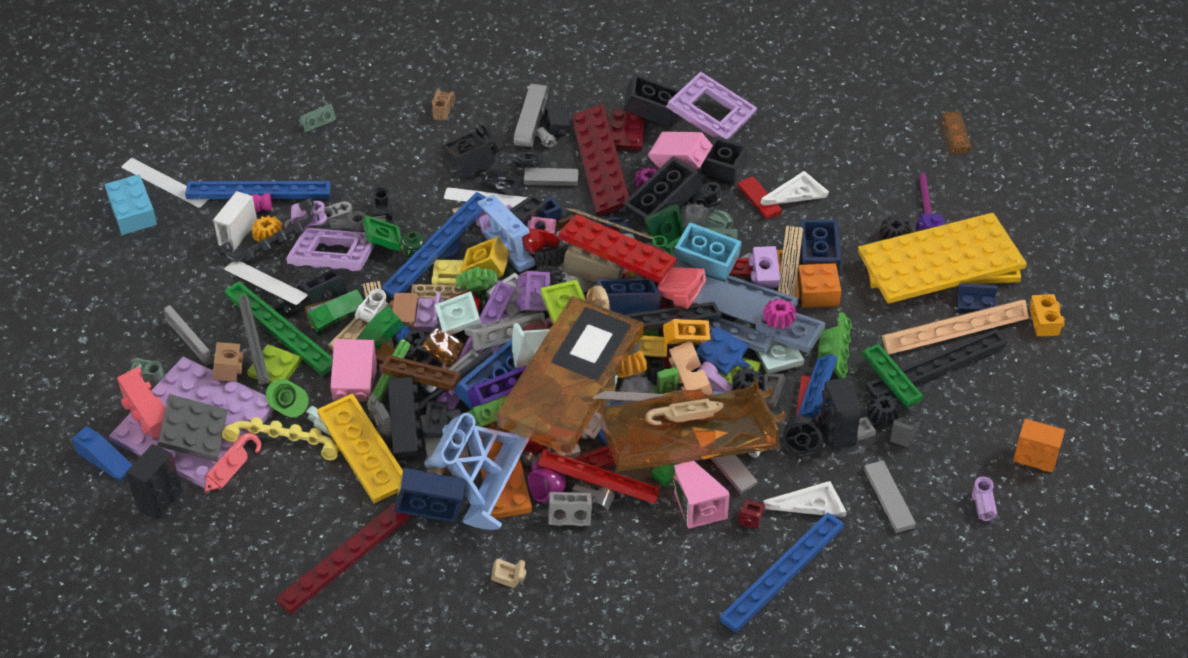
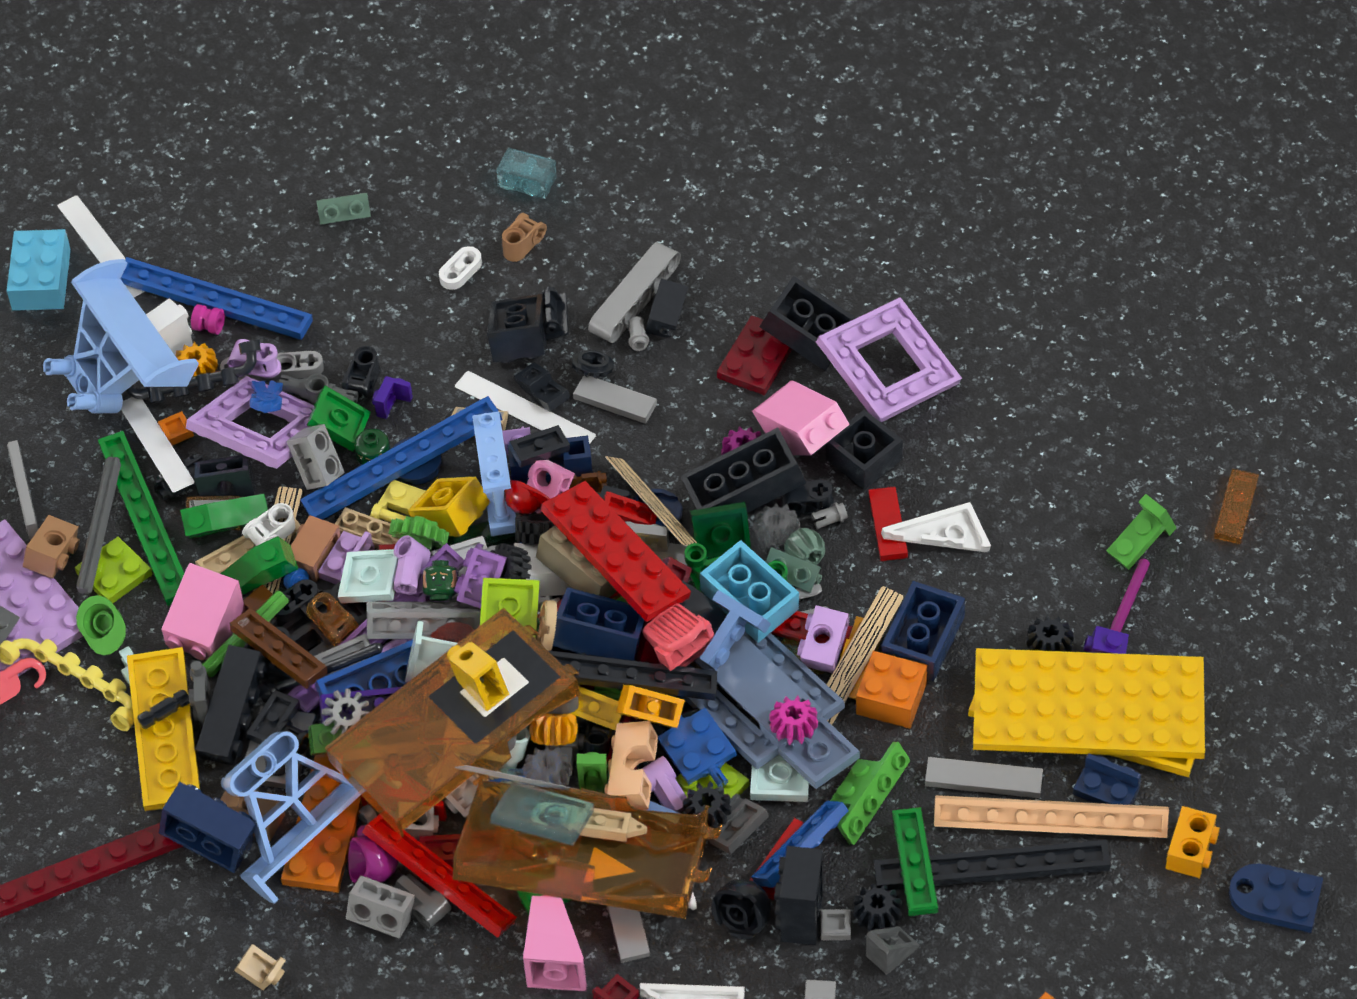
camera: 25 degrees right, 5 degrees up
dark red plate [571,103,630,217] -> none
none -> light blue piece [43,259,199,414]
none -> black axle [137,690,190,729]
none -> orange plate [158,411,194,445]
none -> blue piece [249,380,283,413]
none -> light grey brick [286,424,345,490]
none -> light grey gear [321,688,371,738]
none -> dark purple bracket [372,376,413,419]
none -> lavender piece [393,535,430,595]
none -> dark green head [422,560,459,601]
none -> white plate [439,247,482,290]
none -> yellow torso [447,642,509,712]
none -> clear light blue tile [491,781,594,846]
none -> clear light blue brick [496,148,557,199]
none -> medium blue bracket [700,590,771,670]
none -> light grey pin [811,502,848,530]
none -> light grey tile [925,757,1043,798]
none -> bright green bracket [1106,494,1176,570]
none -> dark blue plate [1229,864,1323,933]

